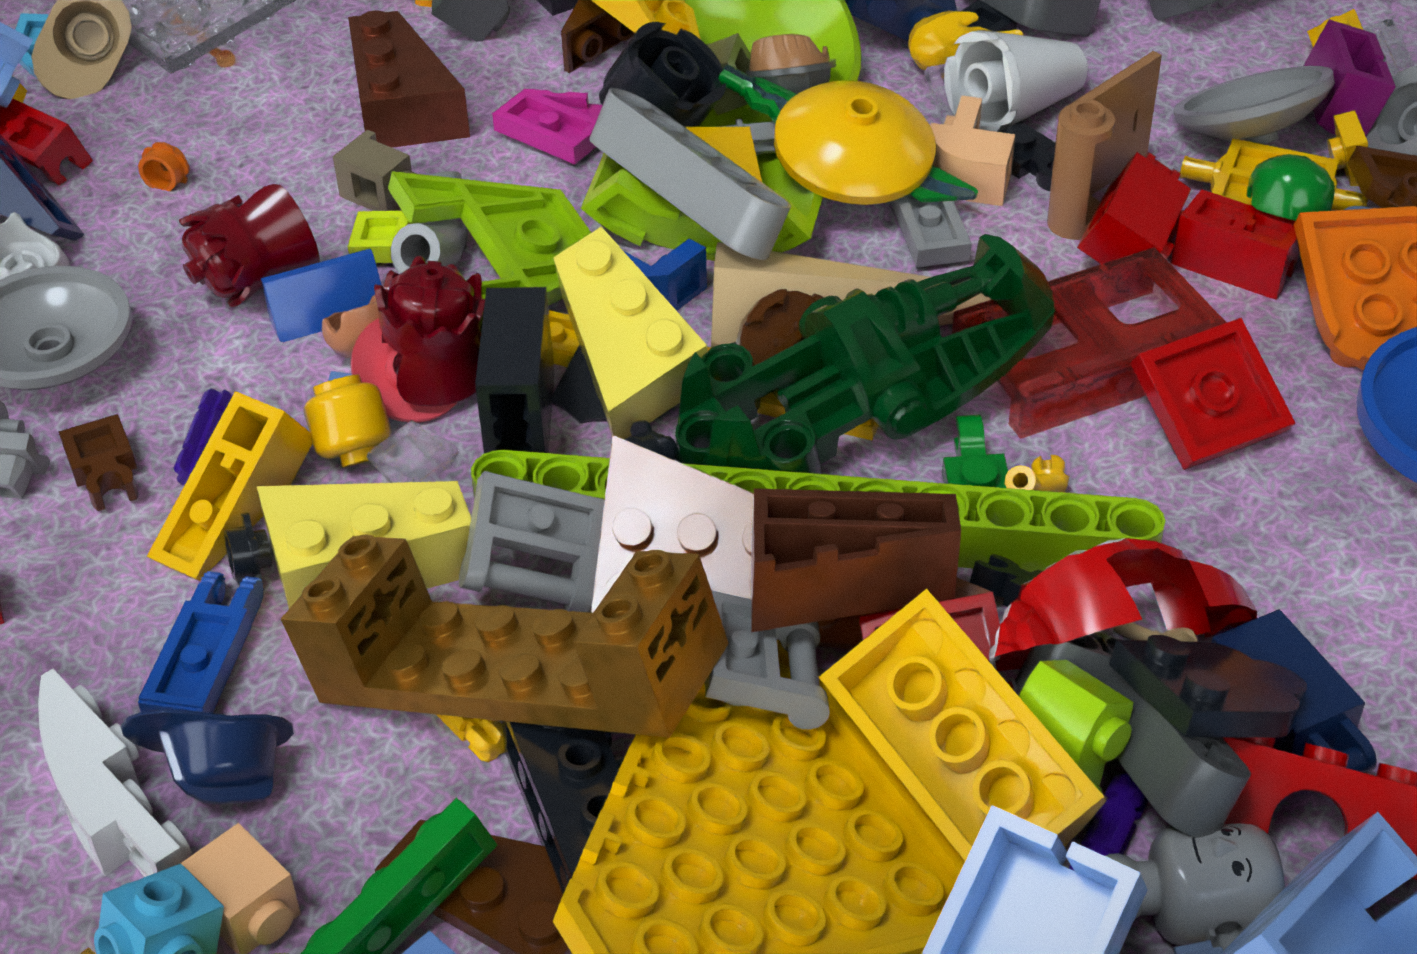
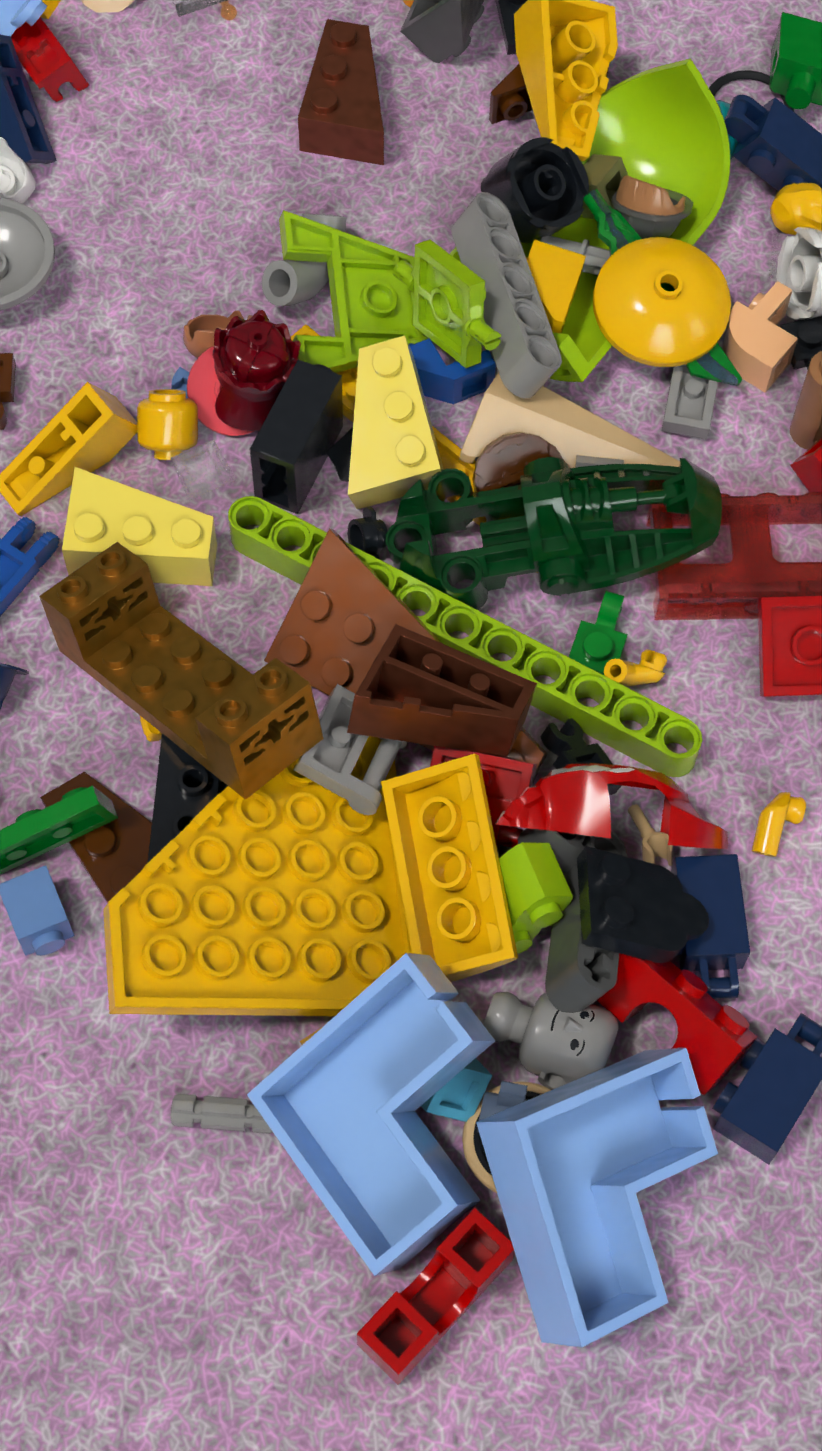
camera: 20 degrees right, 20 degrees up
orange plate [138,142,190,191] -> none
dark purple axle [173,389,233,486] -> none
dark red hat [179,184,320,307] -> none
black plate [224,513,272,583] -> none
blue slope [261,248,382,342] -> none
dark tan brick [333,130,417,211] -> none
neon yellow plate [347,210,410,263] -> none
light grey plate [459,471,605,612] -> none
dark pink wing [492,89,602,164] -> none
dark purple axle [1068,773,1148,871] -> none
none -> lime plate [393,239,501,368]
none -> yellow arm [751,792,807,857]

